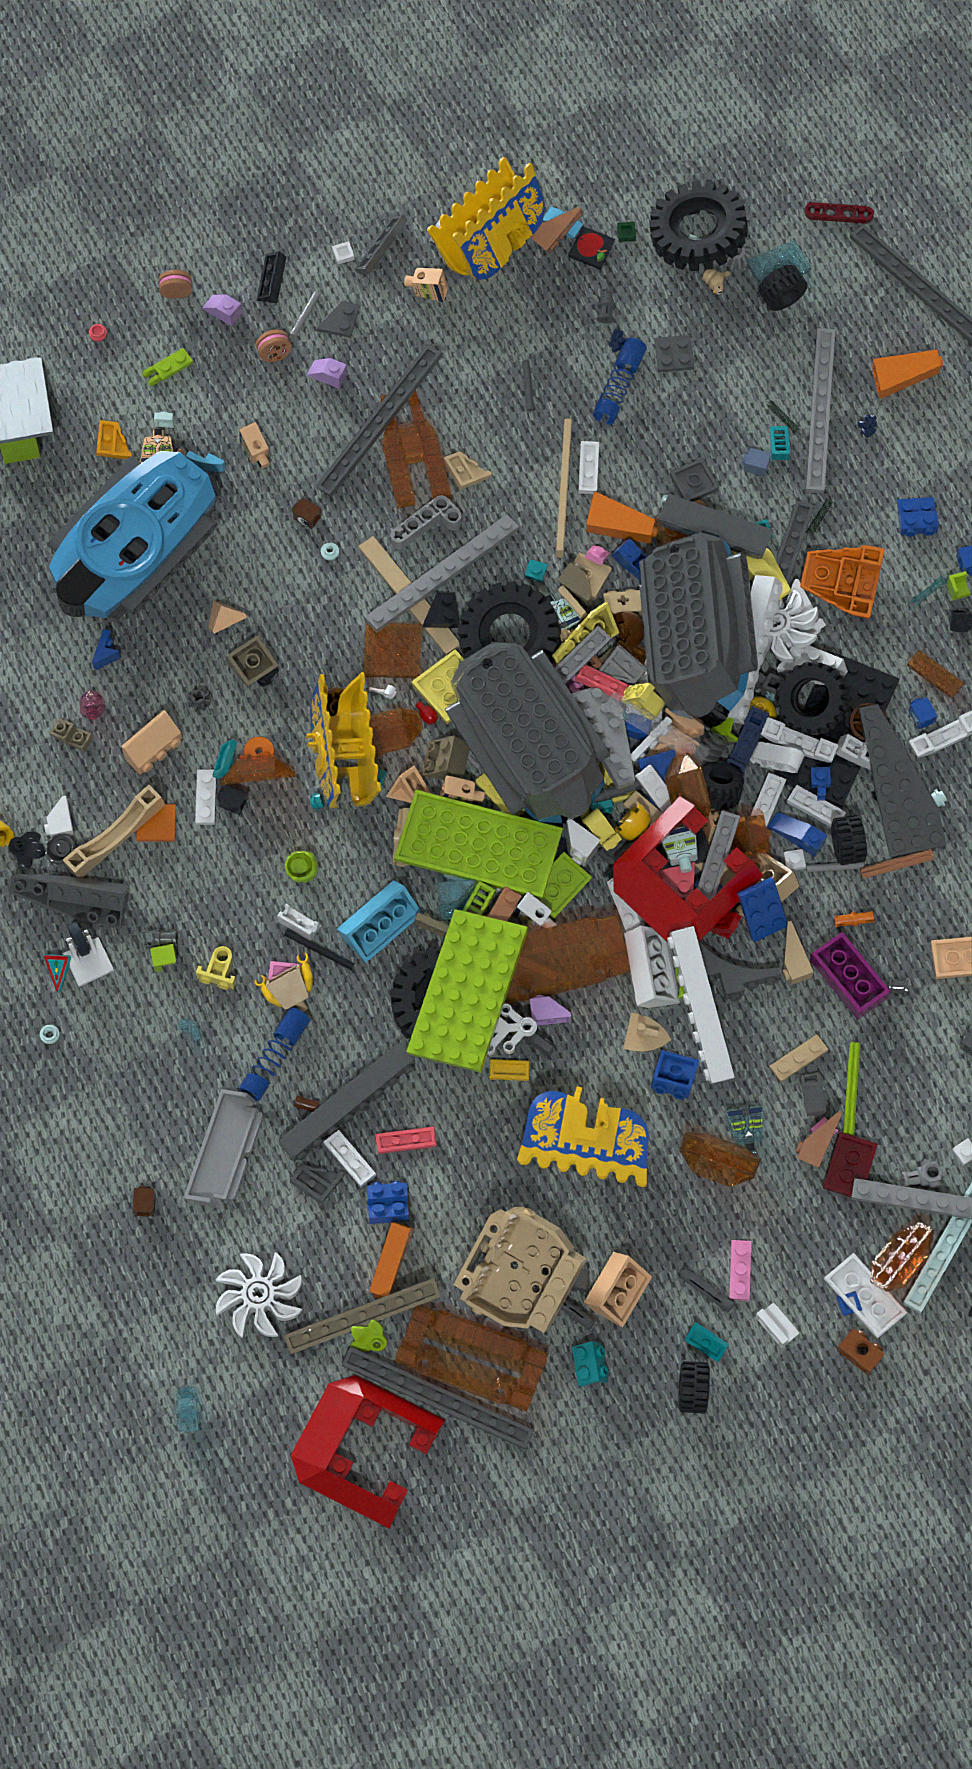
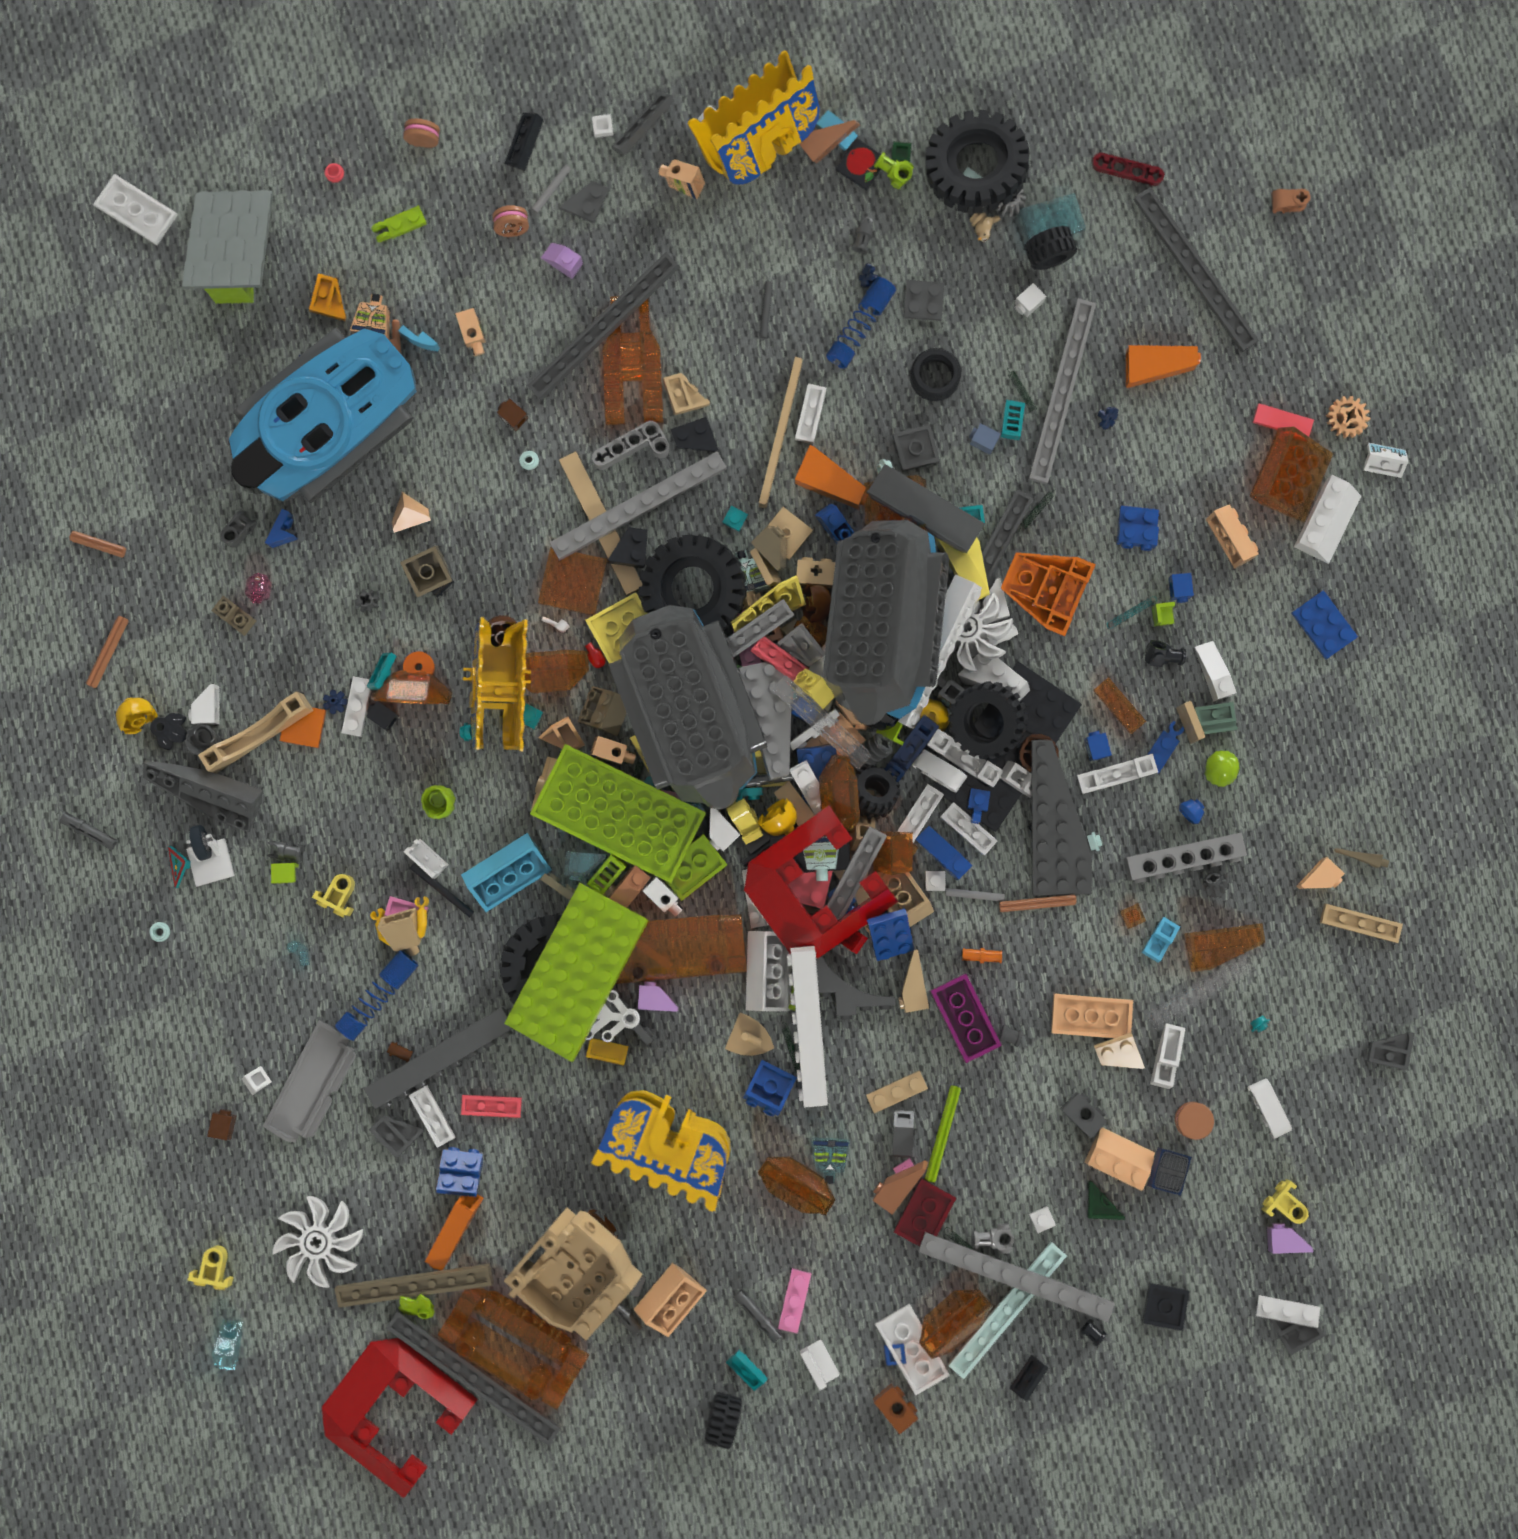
camera: 10 degrees right, 15 degrees up
light nougat slope [122,710,182,775] -> none
light aqua plate [154,411,174,428] -> none
lavender slope [202,294,242,326] -> none
teal bracket [572,1341,609,1387] -> none
bright pink plate [585,545,610,566] -> none
black tyre [831,815,867,865] -> none
none -> light yellow pin [188,1245,233,1290]
none -> dark grey piece [220,510,257,548]
none -> white slope [242,1066,272,1095]
none -> dark blue plant [323,690,348,714]
none -> black wing [670,417,719,453]
none -> dark green piece [782,1022,801,1073]
none -> lime connector [874,152,914,190]
none -> black tyre [910,348,961,401]
none -> white brick [1014,283,1046,317]

